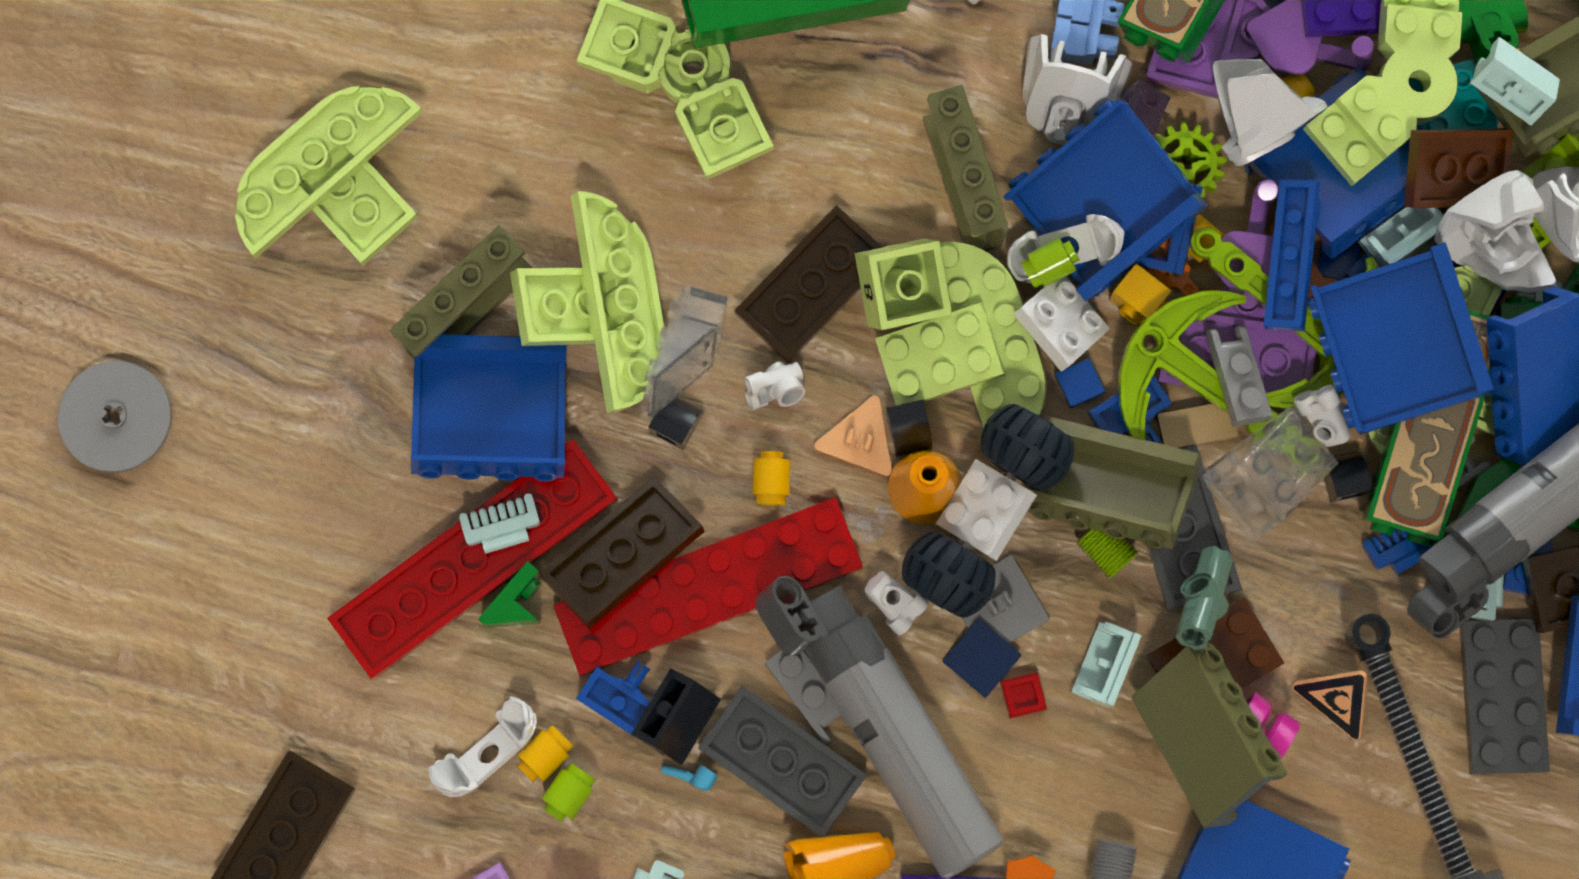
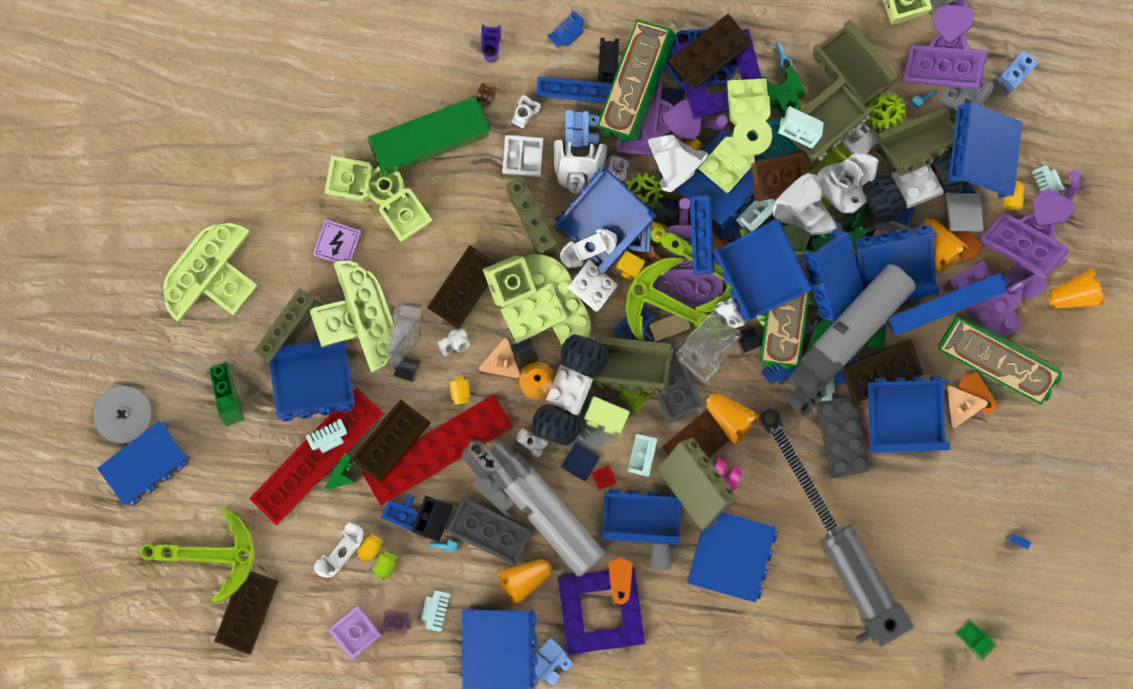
camera: 10 degrees left, 5 degrees up
lime brick [1021,238,1080,288] -> none
blue tile [1054,358,1105,409] -> none
sand green piece [1176,546,1233,650] -> none
light grey hinge [1206,325,1273,427] -> none
black piece [1292,670,1367,740] -> none
none -> blue panel [97,421,191,506]
none -> lime piece [140,508,255,603]
none -> green slope [209,362,245,426]
none -> lavender tile [313,219,362,263]
none -> white plate [502,135,543,177]
none -> yellowish green brick [583,397,630,436]
none -> blue panel [601,489,681,545]
none -> black brick [653,198,678,226]
none -> light orange cone [706,393,760,445]

